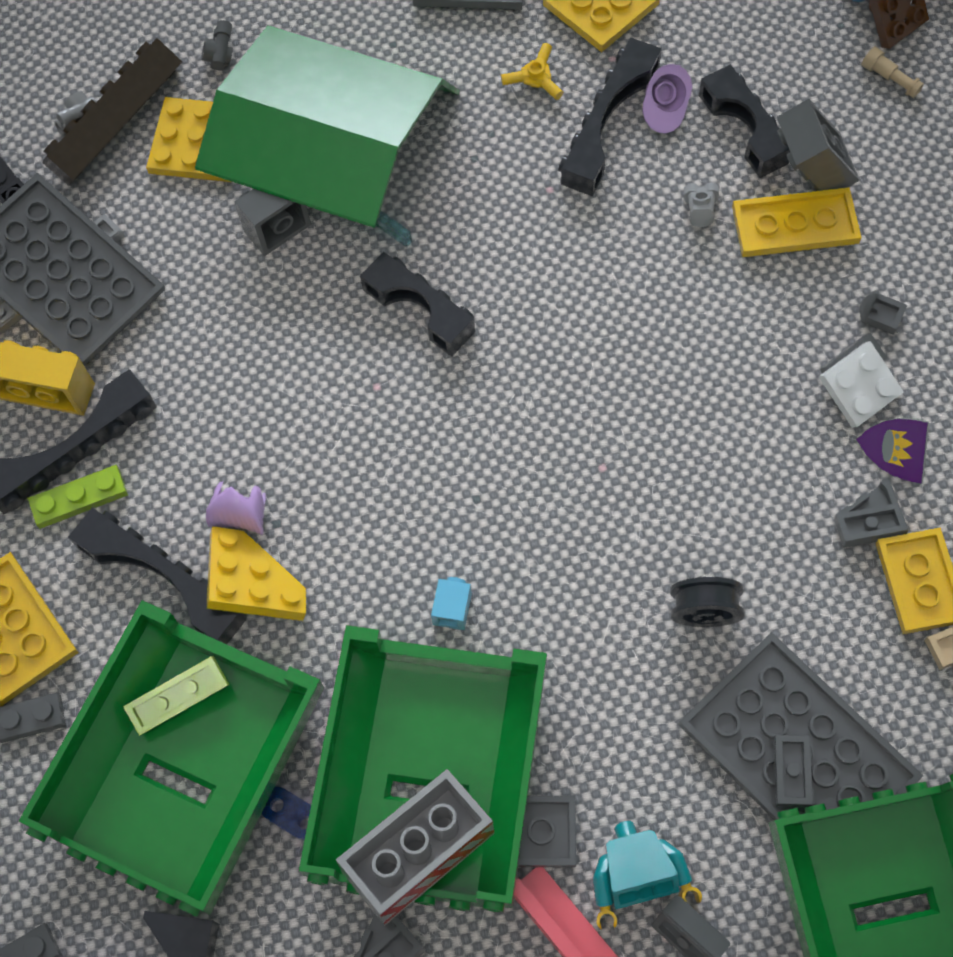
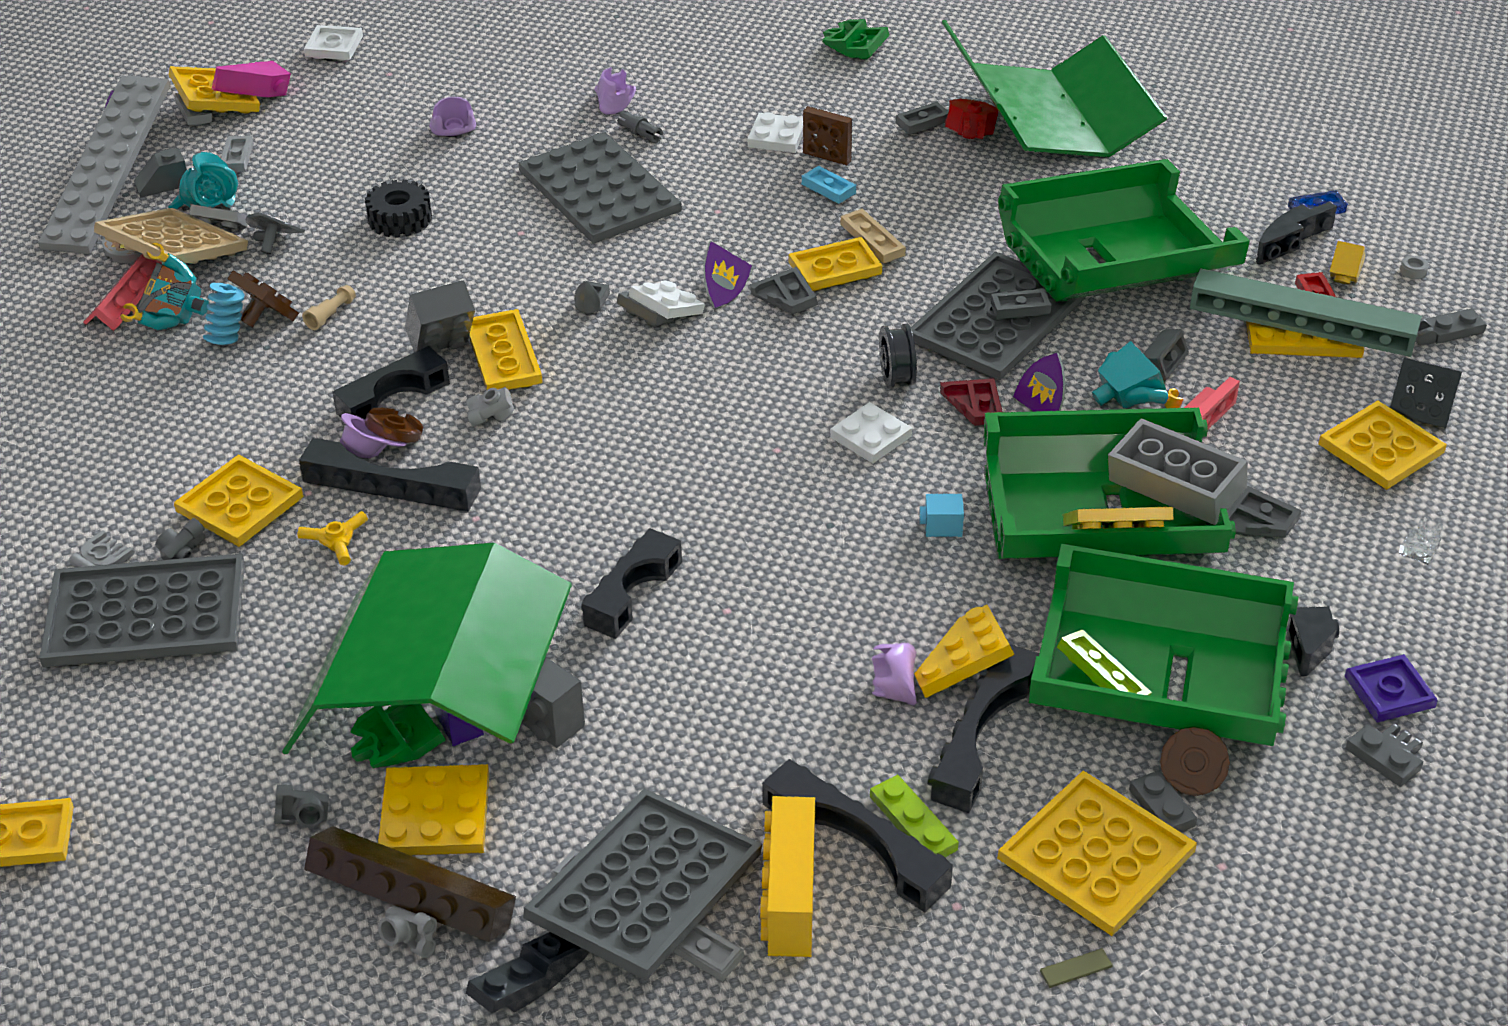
camera: 105 degrees left, 25 degrees down
none -> reddish brown tile [365,407,423,443]
none -> white plate [830,402,912,464]
none -> dark red wing [940,378,1003,426]
none -> dark purple shield [1013,353,1066,412]
none -> yellow plate [1063,507,1173,529]
none -> reddish brown tile [1160,727,1230,796]

